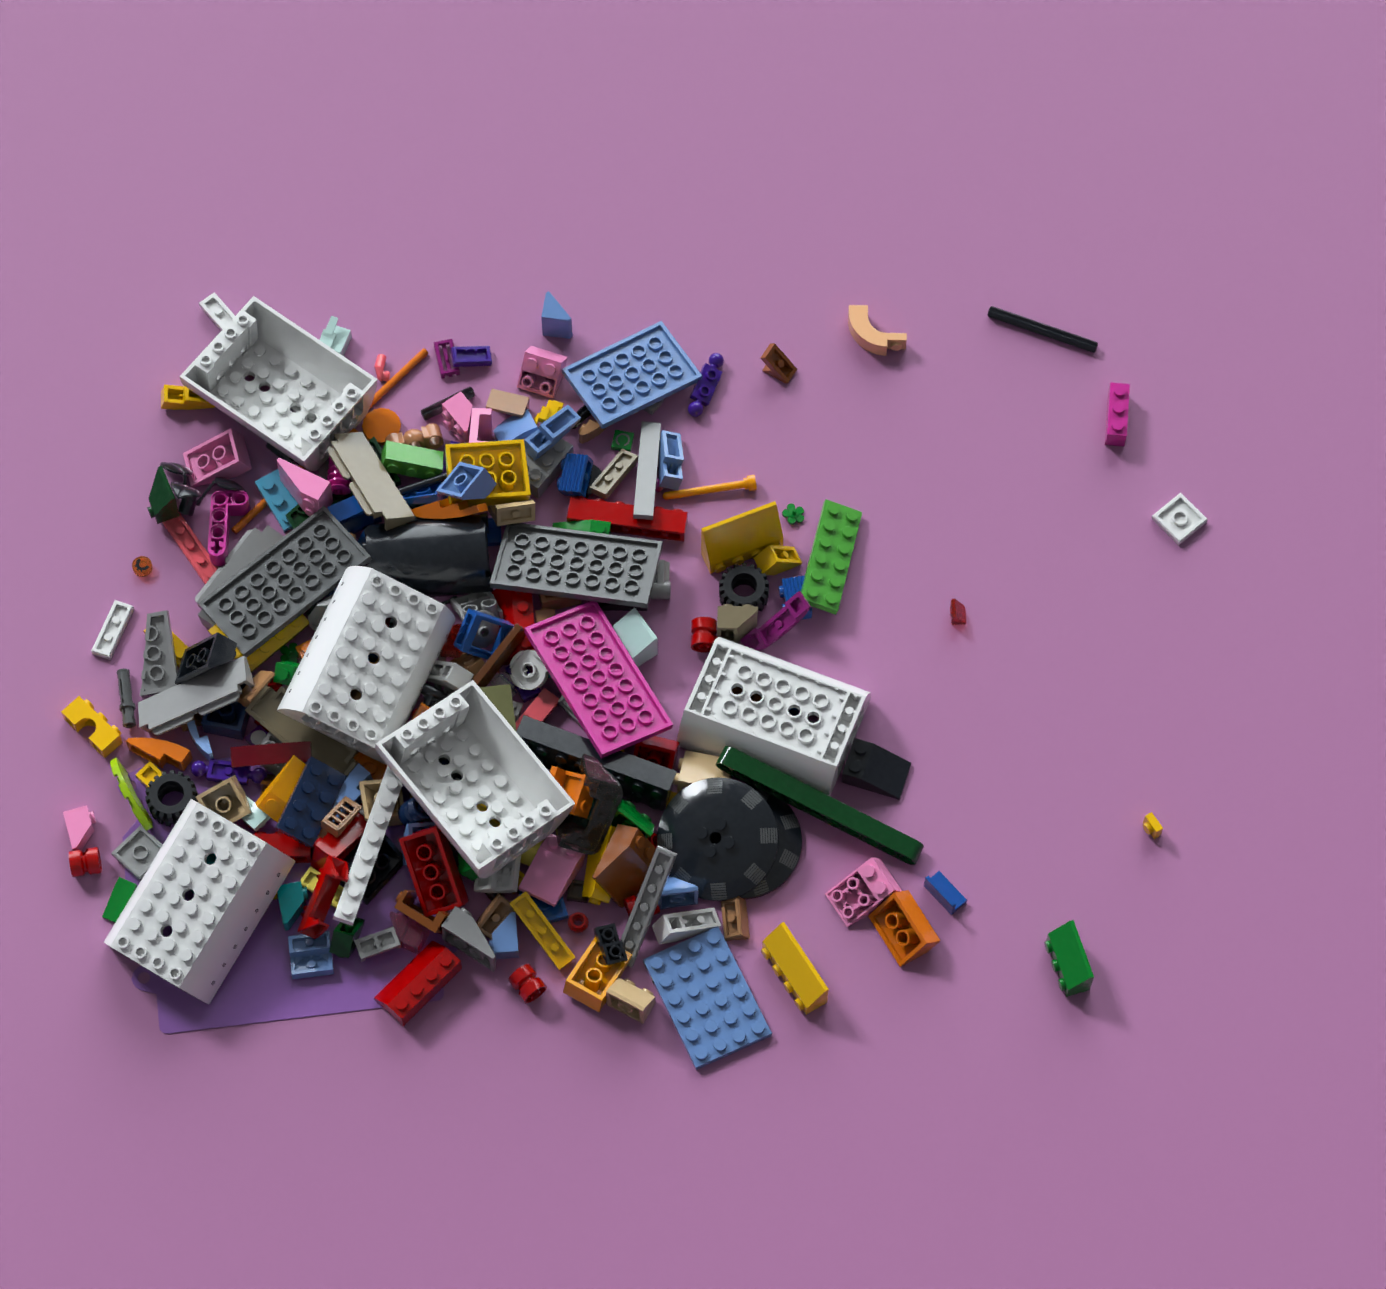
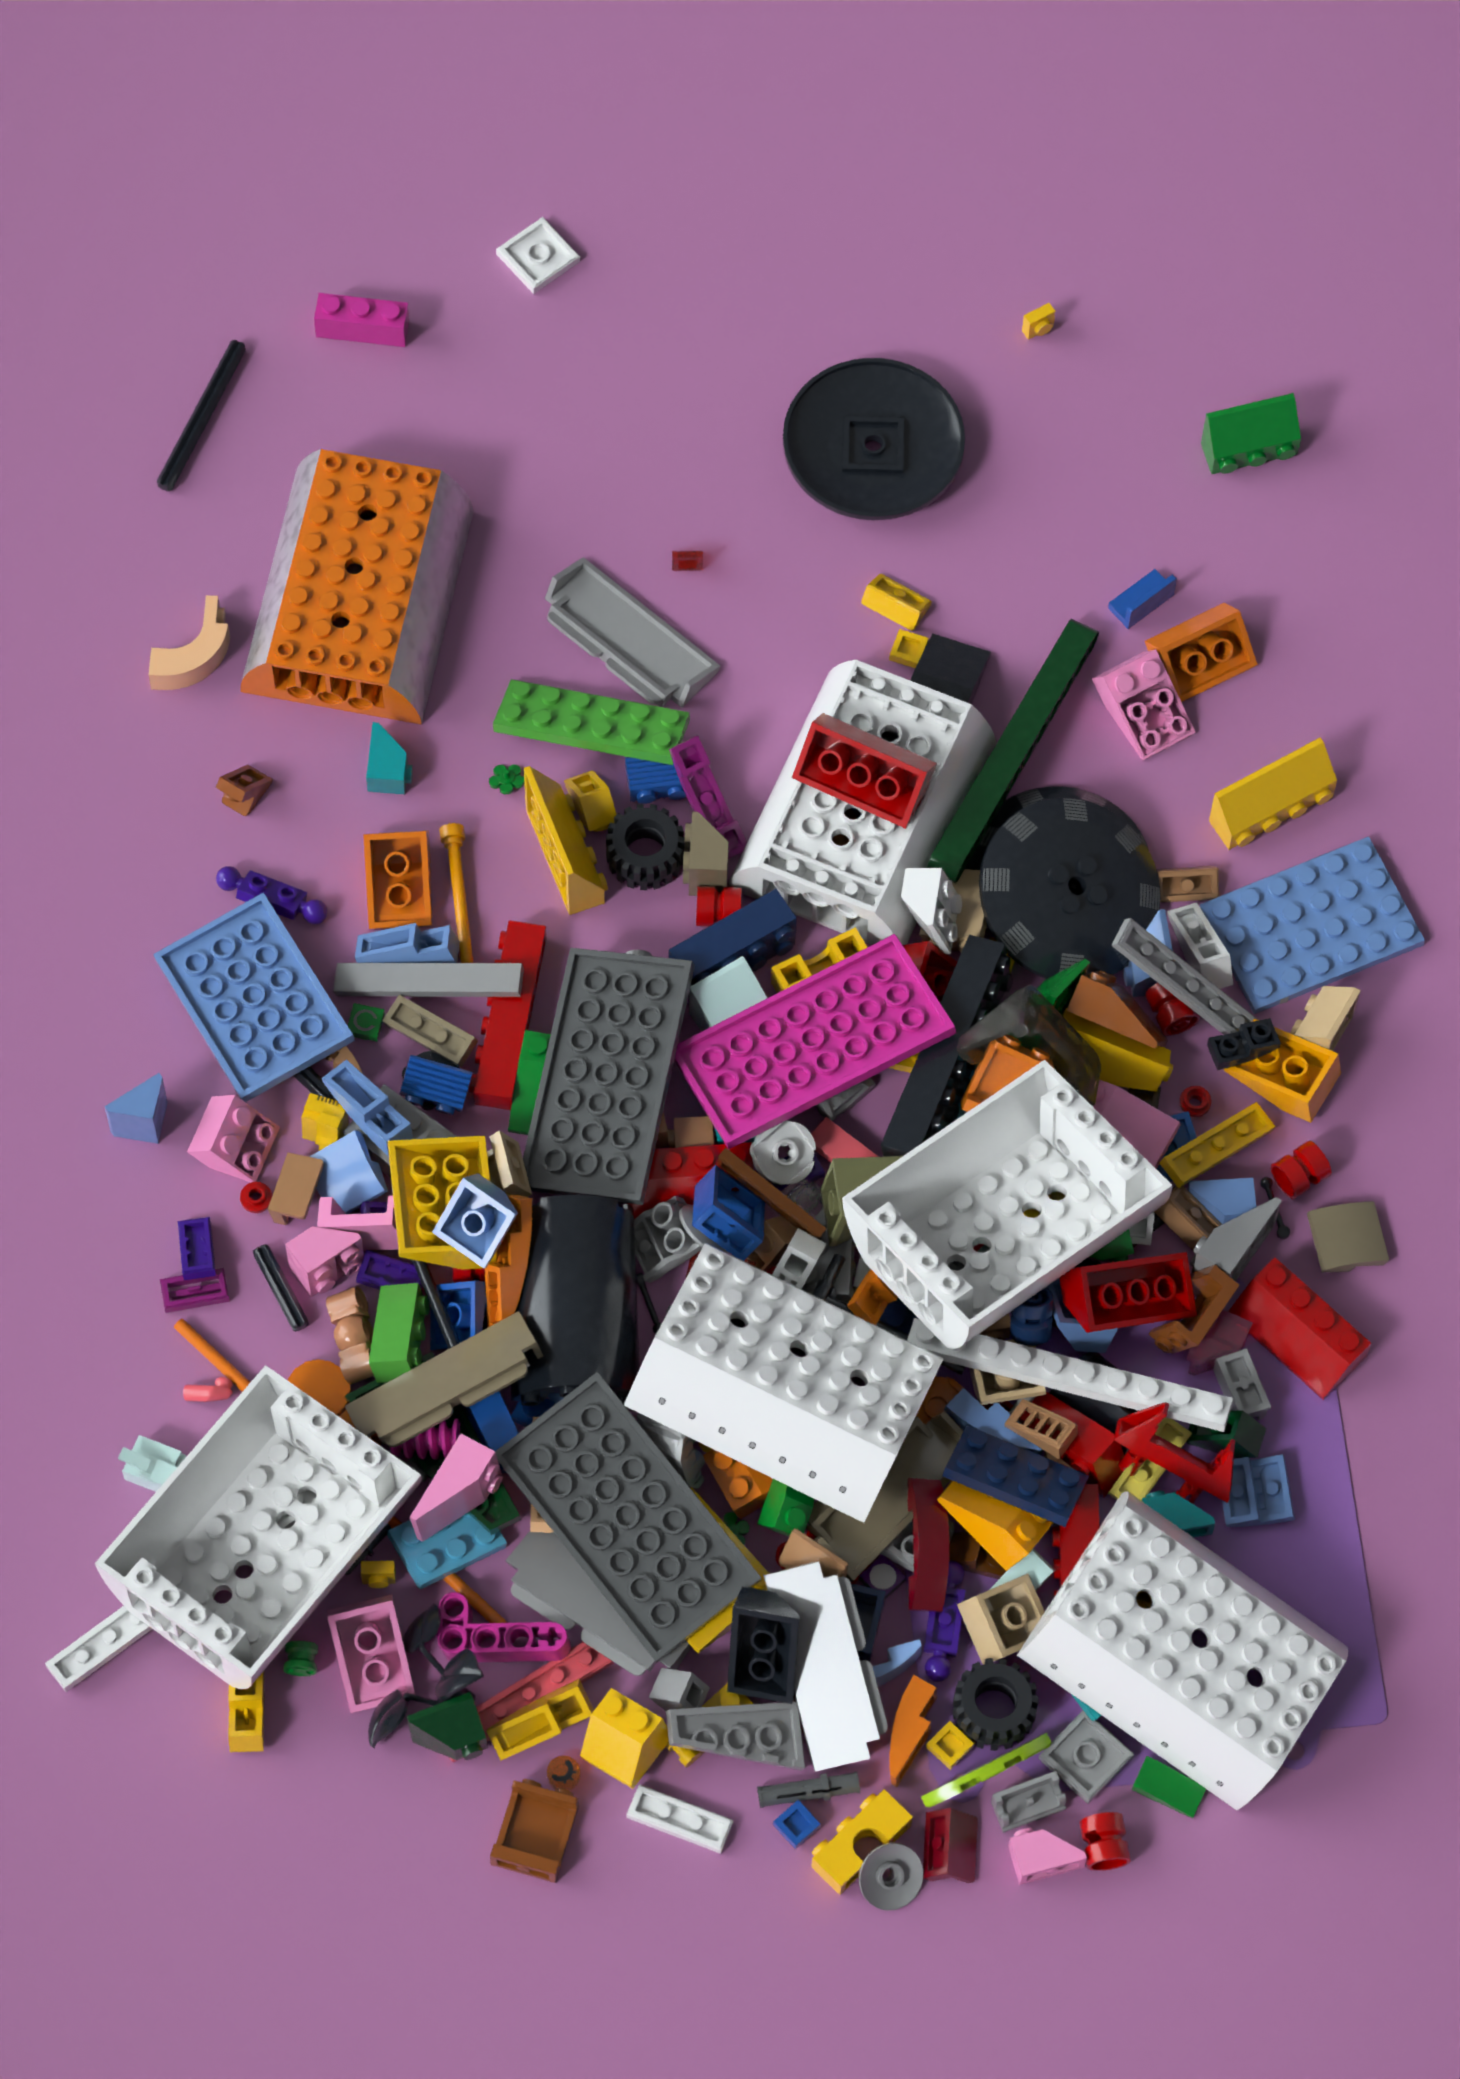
camera: 90 degrees left, 0 degrees up
none -> orange slope [240,449,474,725]
none -> red plate [240,1182,272,1213]
none -> green wheel [283,1641,318,1676]
none -> yellow plate [361,1561,396,1588]
none -> orange slope [363,830,432,929]
none -> teal slope [366,722,413,795]
none -> yellow slope [486,1679,594,1760]
none -> dark orange panel [490,1779,579,1883]
none -> light grey slope [545,557,720,708]
none -> yellow slope [580,1688,669,1789]
none -> light grey brick [649,1668,710,1711]
none -> dark blue brick [668,889,797,1005]
none -> yellow arch [771,927,867,993]
none -> blue plate [773,1800,821,1850]
none -> black dish [783,358,965,520]
none -> red slope [792,713,937,829]
none -> light grey dish [859,1843,923,1910]
none -> yellow slope [861,574,932,631]
none -> yellow plate [889,629,929,668]
none -> white slope [901,868,962,954]
none -> dark red panel [923,1808,978,1883]
none -> light grey hinge [991,1771,1066,1833]
none -> black hinge [1260,1177,1290,1240]
none -> dark tan slope [1307,1201,1389,1272]

